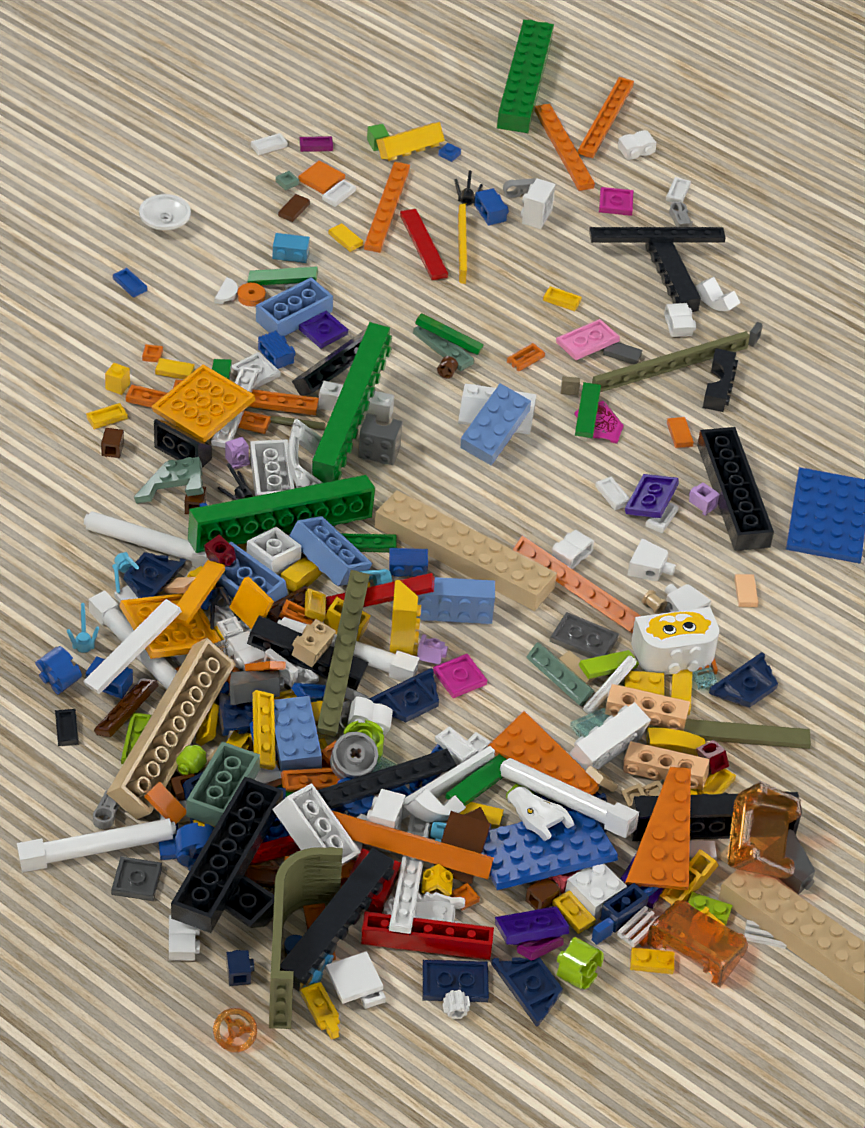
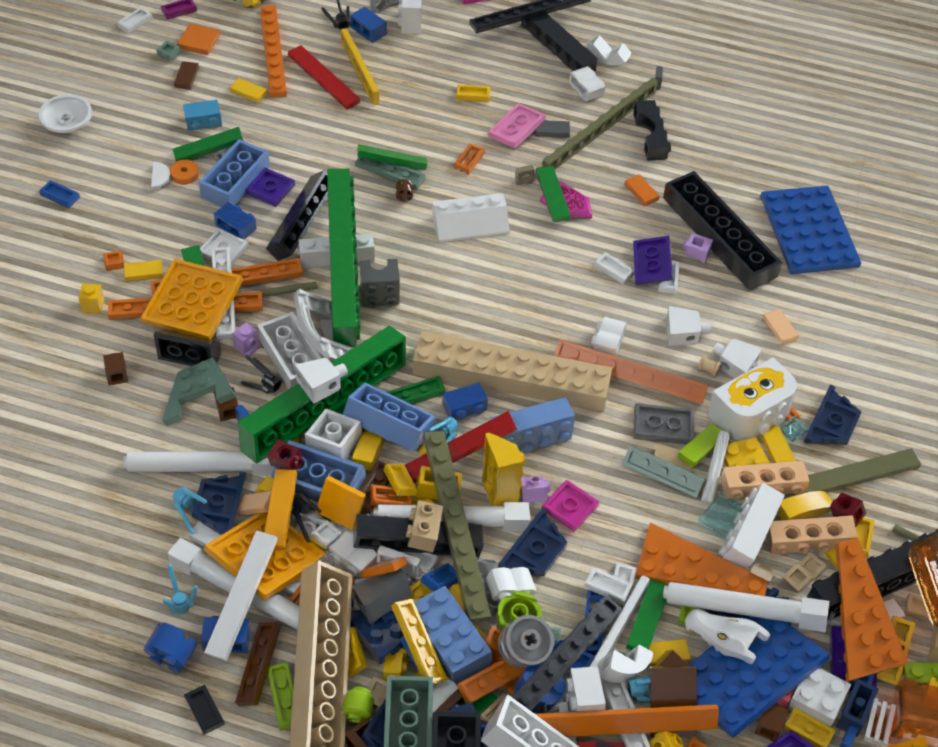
camera: 20 degrees left, 5 degrees up
yellow tile [86,403,128,429] -> none
white tile [322,180,356,207] -> none
medium blue brick [460,383,531,466] -> none
none -> white torso [295,358,348,403]

